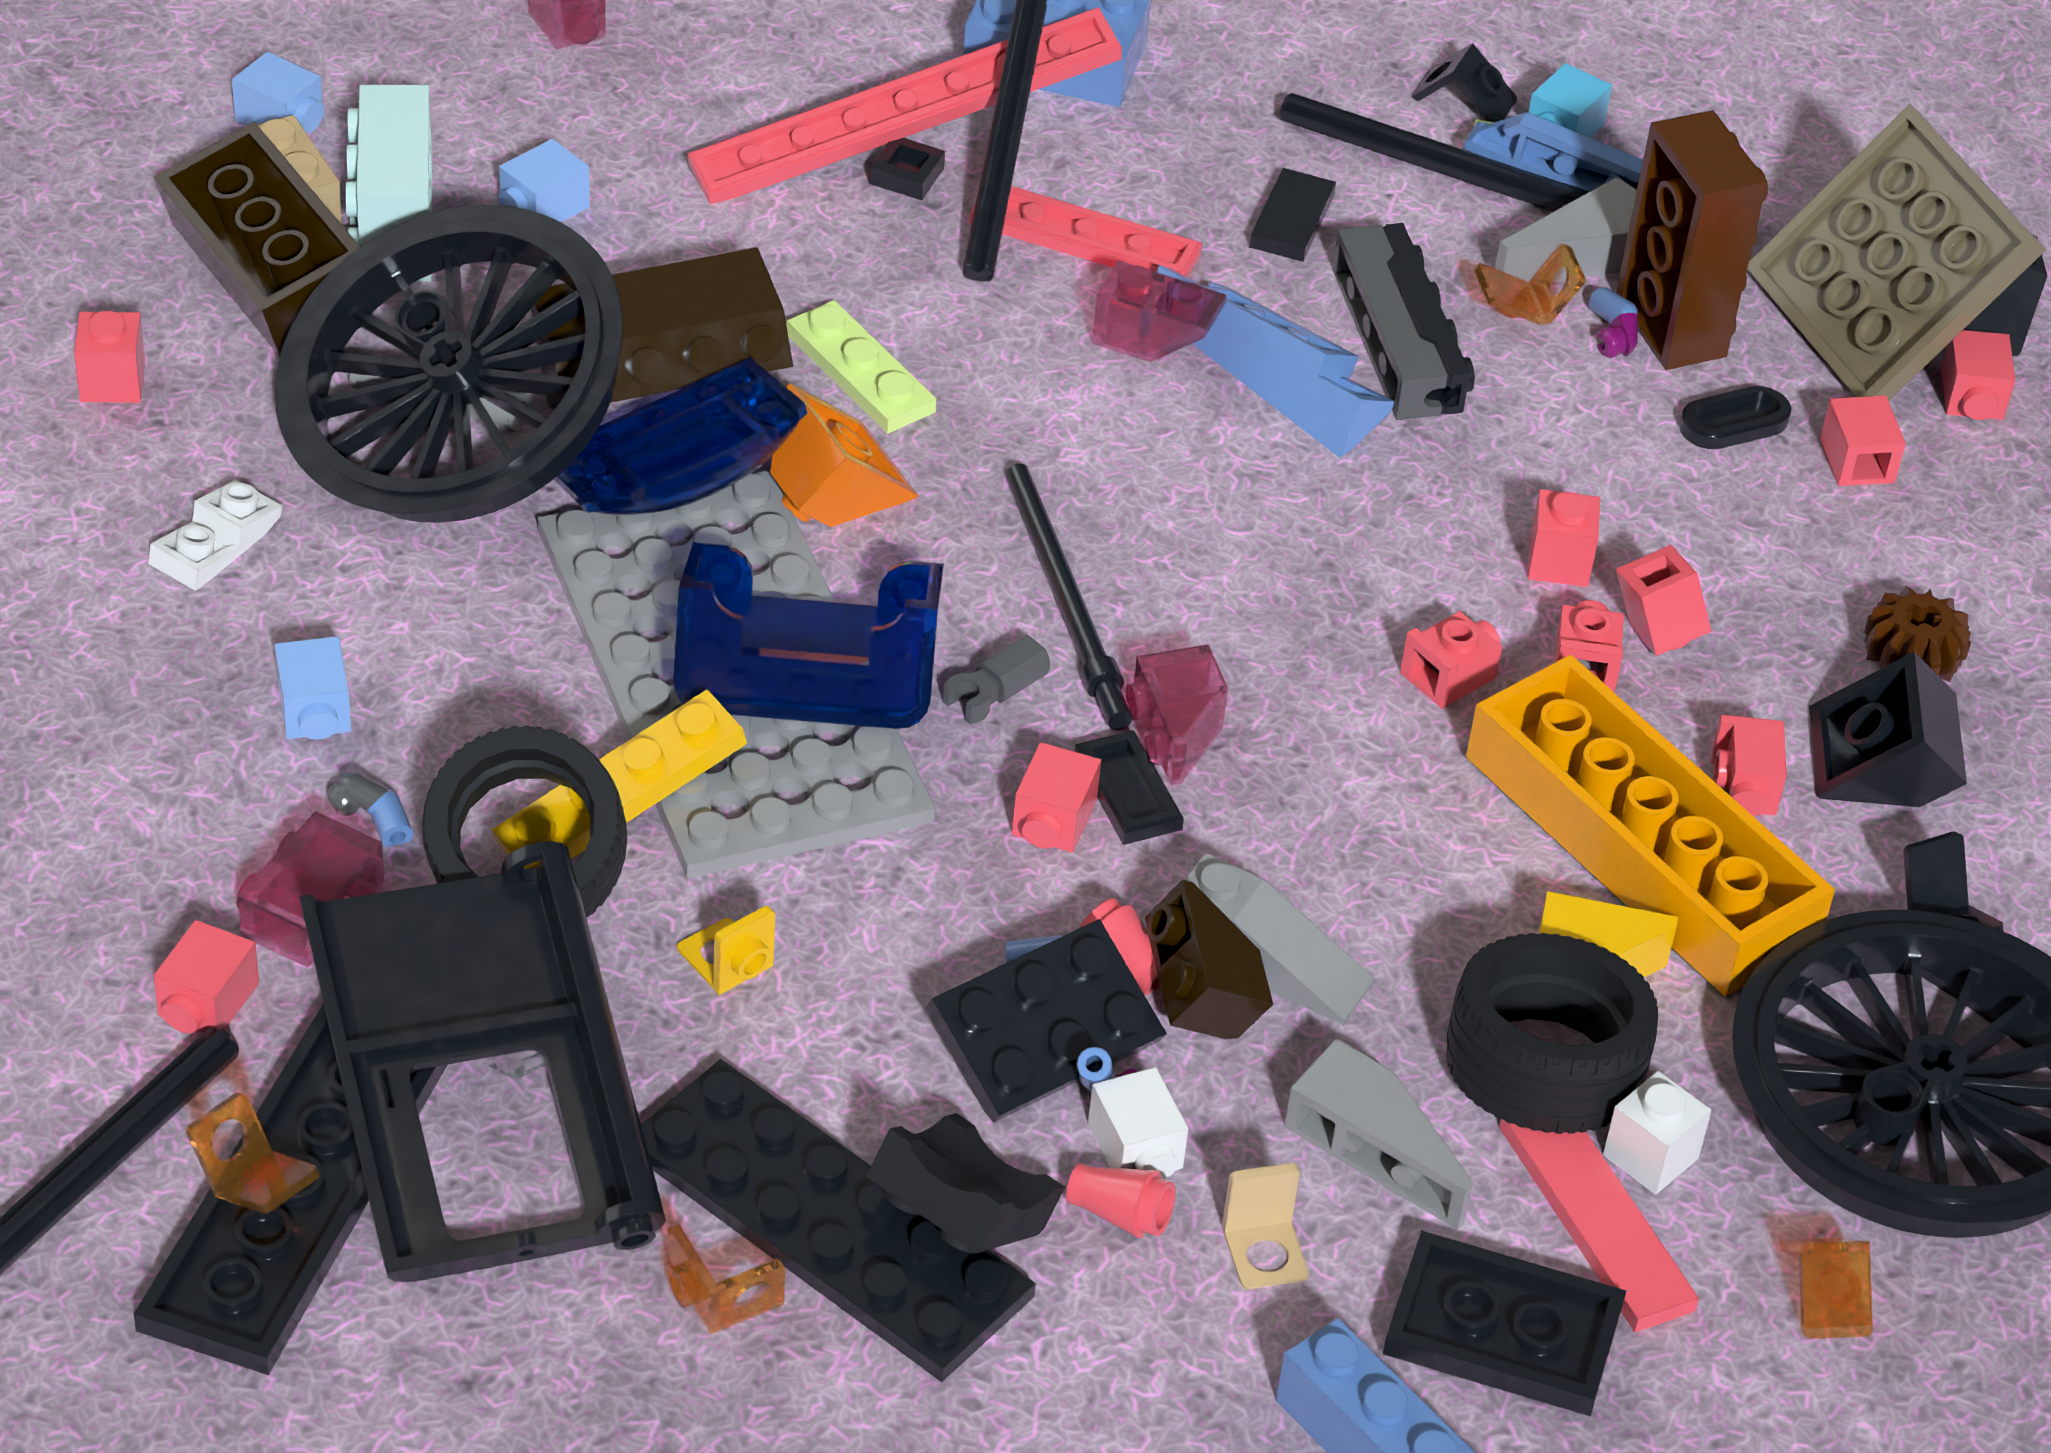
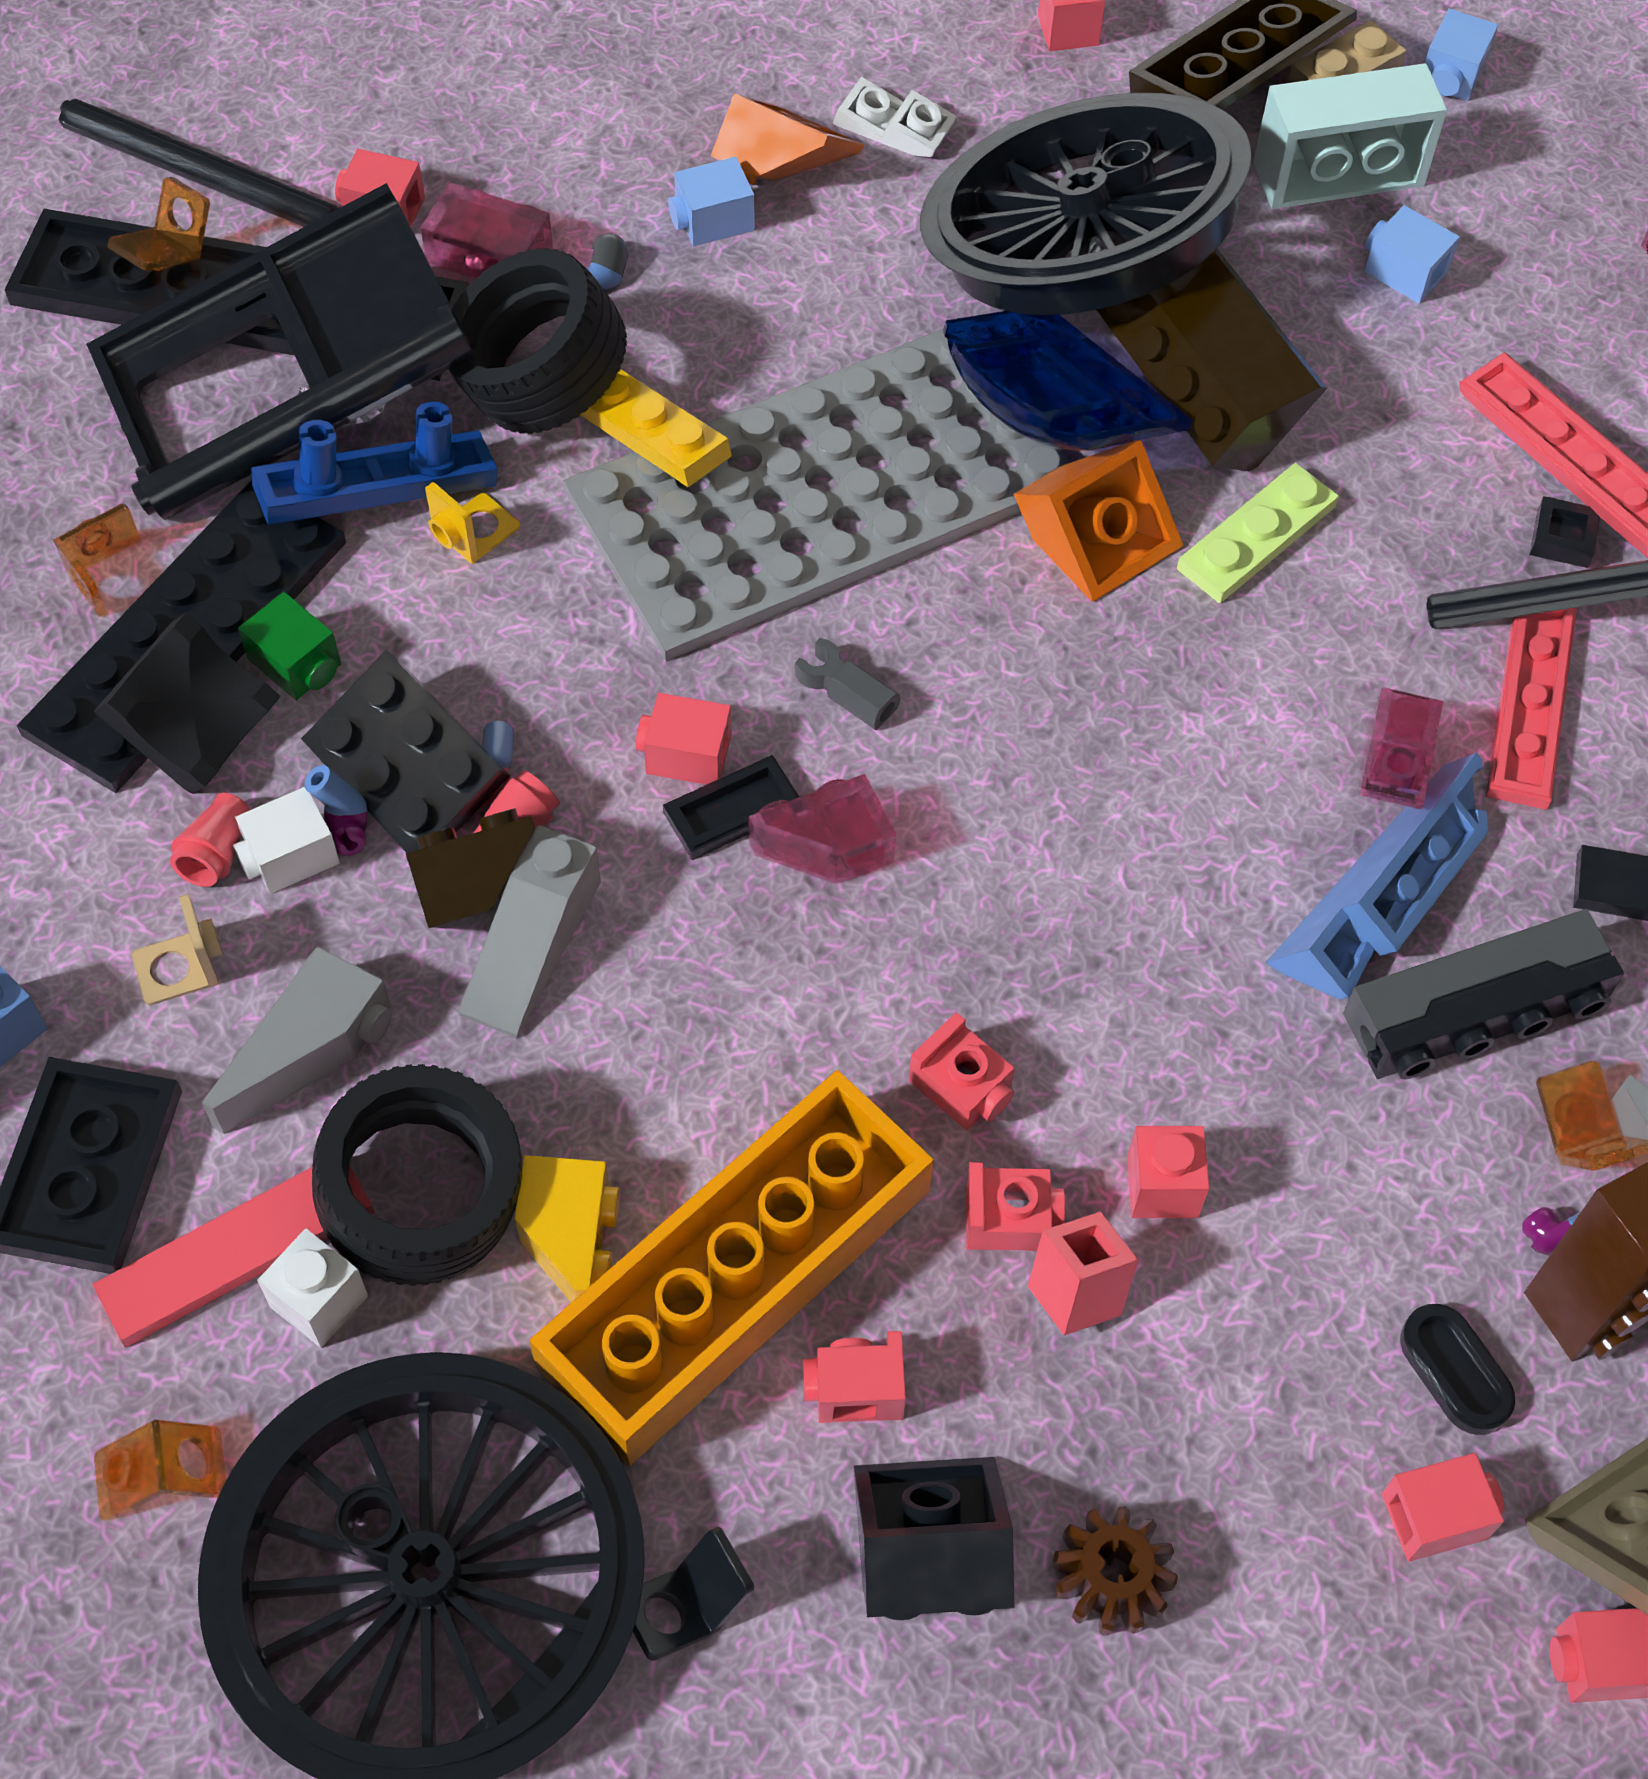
camera: 85 degrees right, 15 degrees up
clear blue windscreen [673,542,944,729] -> none
black bar [1006,463,1132,730] -> none
none -> green brick [238,592,341,701]
none -> blue plate [252,402,498,525]
none -> orange slope [711,93,864,185]

